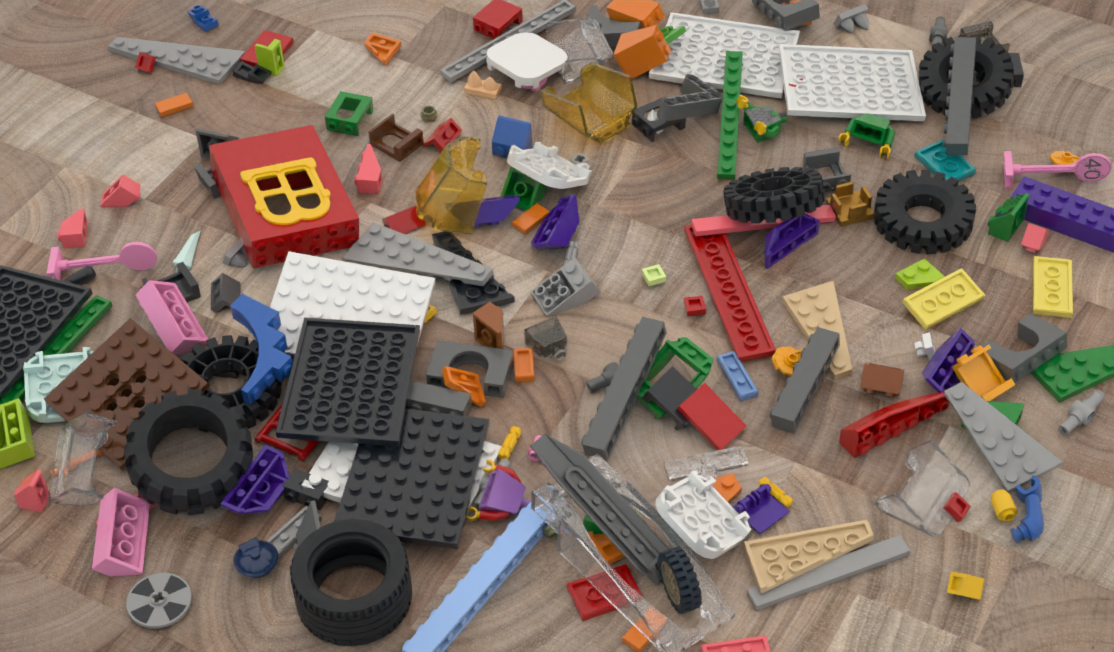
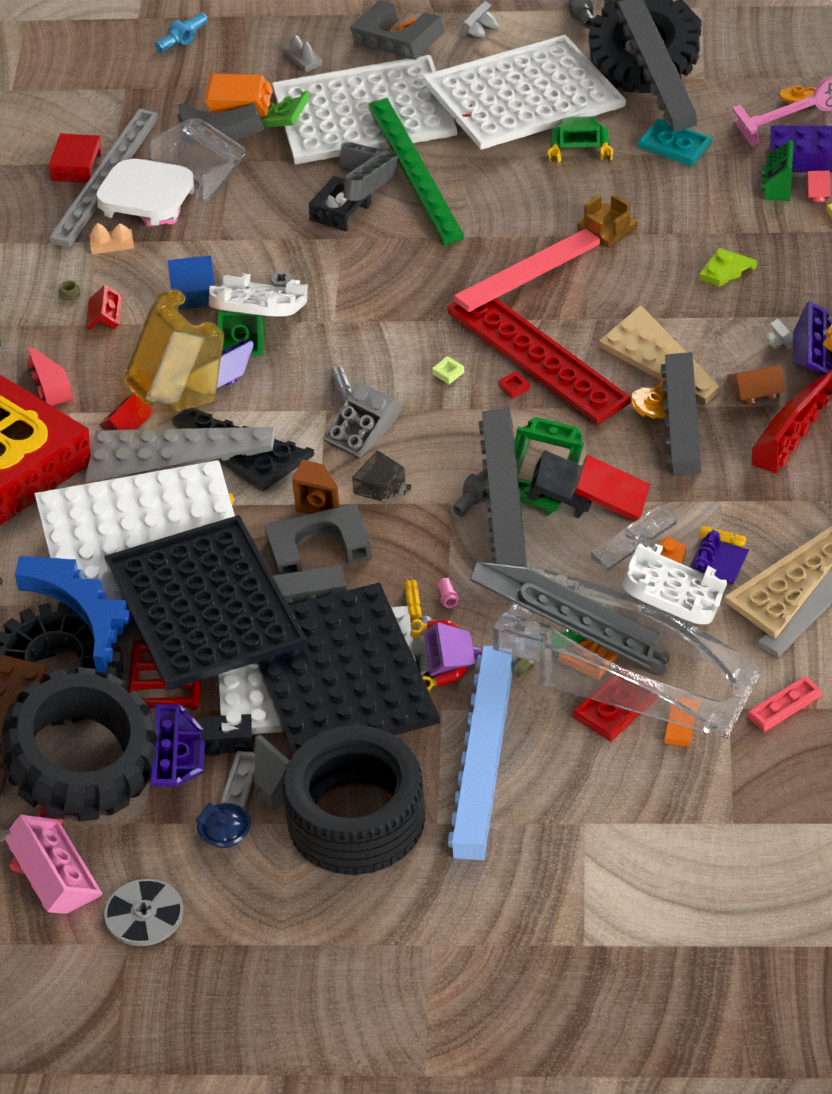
camera: 25 degrees left, 0 degrees up
reddish brown panel [368,114,424,162] -> none
orange wing [442,366,486,407] -> none
orange tile [512,203,550,235] -> none
orange tile [513,348,535,382] -> none
dark purple wedge [531,194,580,250] -> none
clear yellow windscreen [540,62,638,144] -> none
orange slope [613,25,671,80] -> none
black wheel [658,547,702,614] -> none
medium blue tile [717,351,759,402] -> none
black tyre [723,167,825,223] -> none
torso [736,95,787,143] -> none
dark purple wedge [764,213,820,269] -> none
dark grey panel [803,147,851,192] -> none
black tyre [874,170,976,254] -> none
light yellow tile [902,268,985,330] -> none

